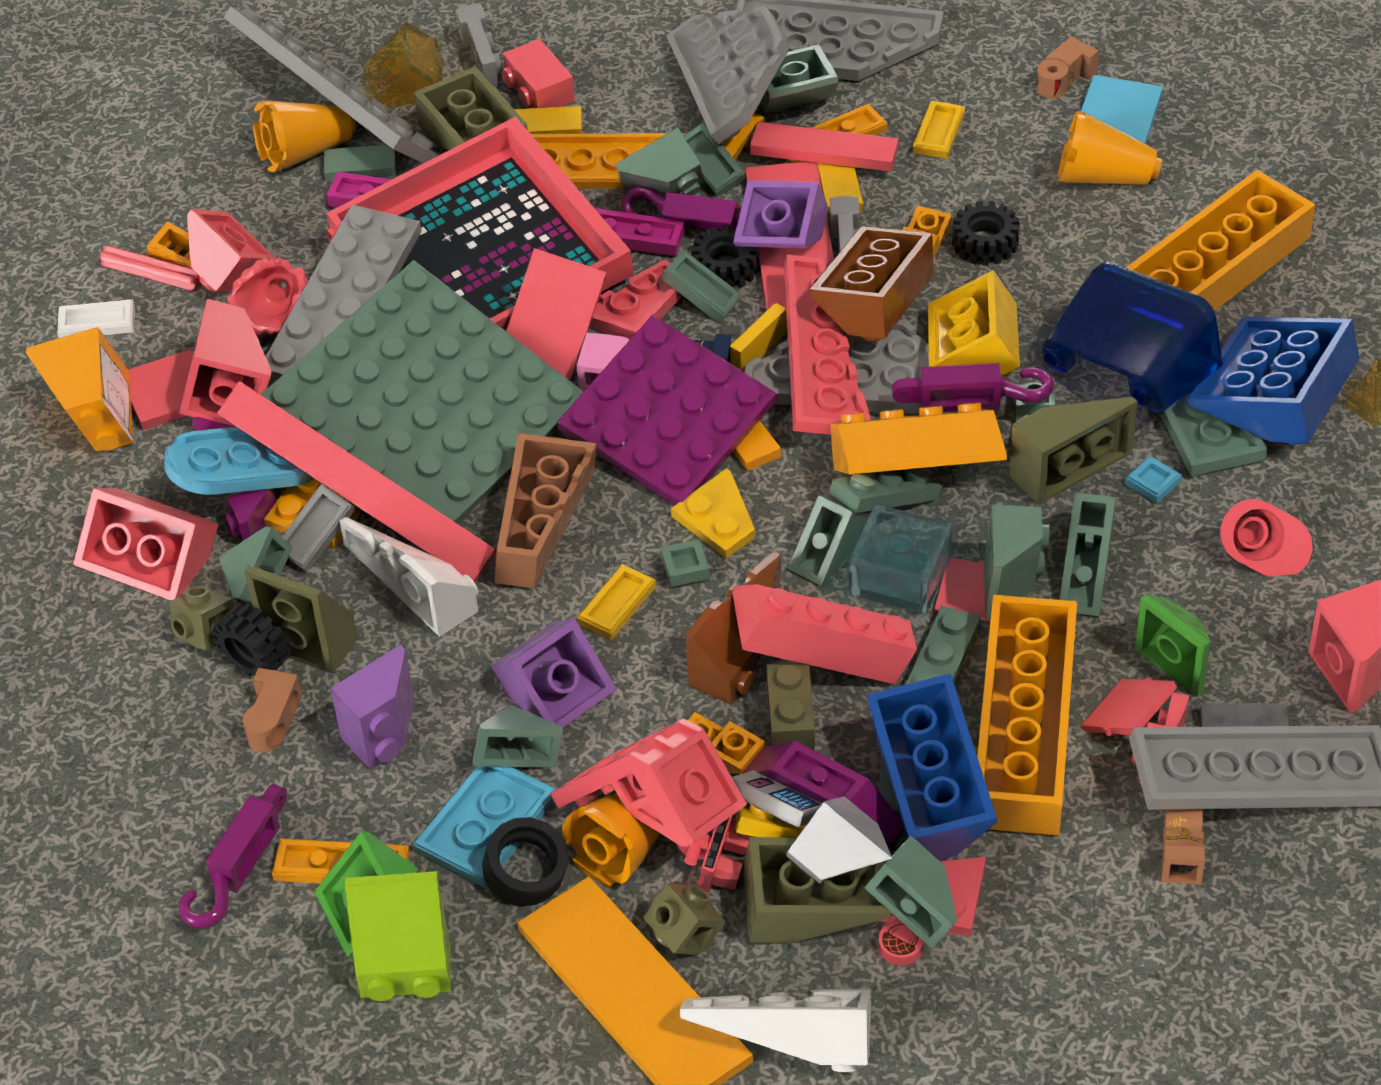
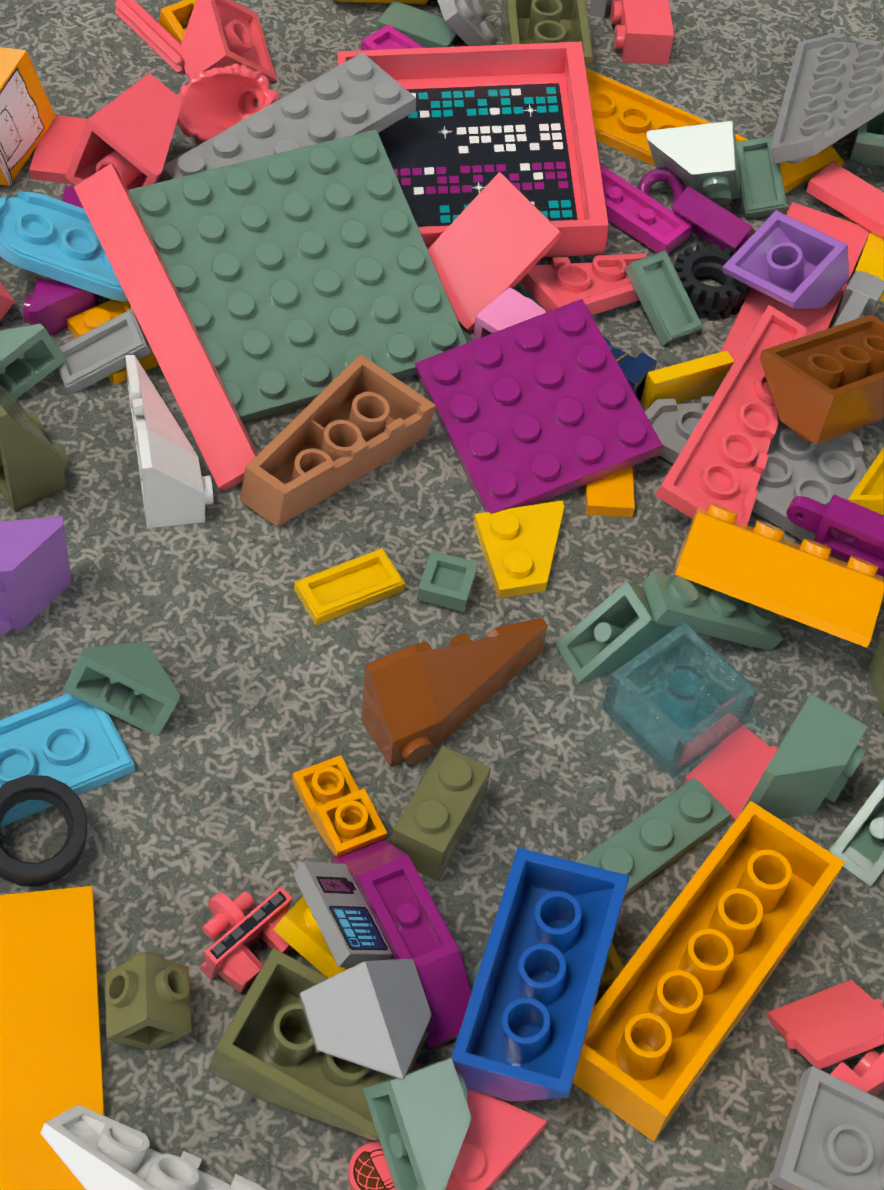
camera: 20 degrees right, 5 degrees up
white tile [57,299,135,338] -> none
medium lavender slope [491,618,617,728] -> none
yellow tile [514,106,582,134] -> none
coral bracket [550,718,747,847] -> none
light orange cone [562,792,660,886] -> none
coral slope [732,584,917,684] -> none

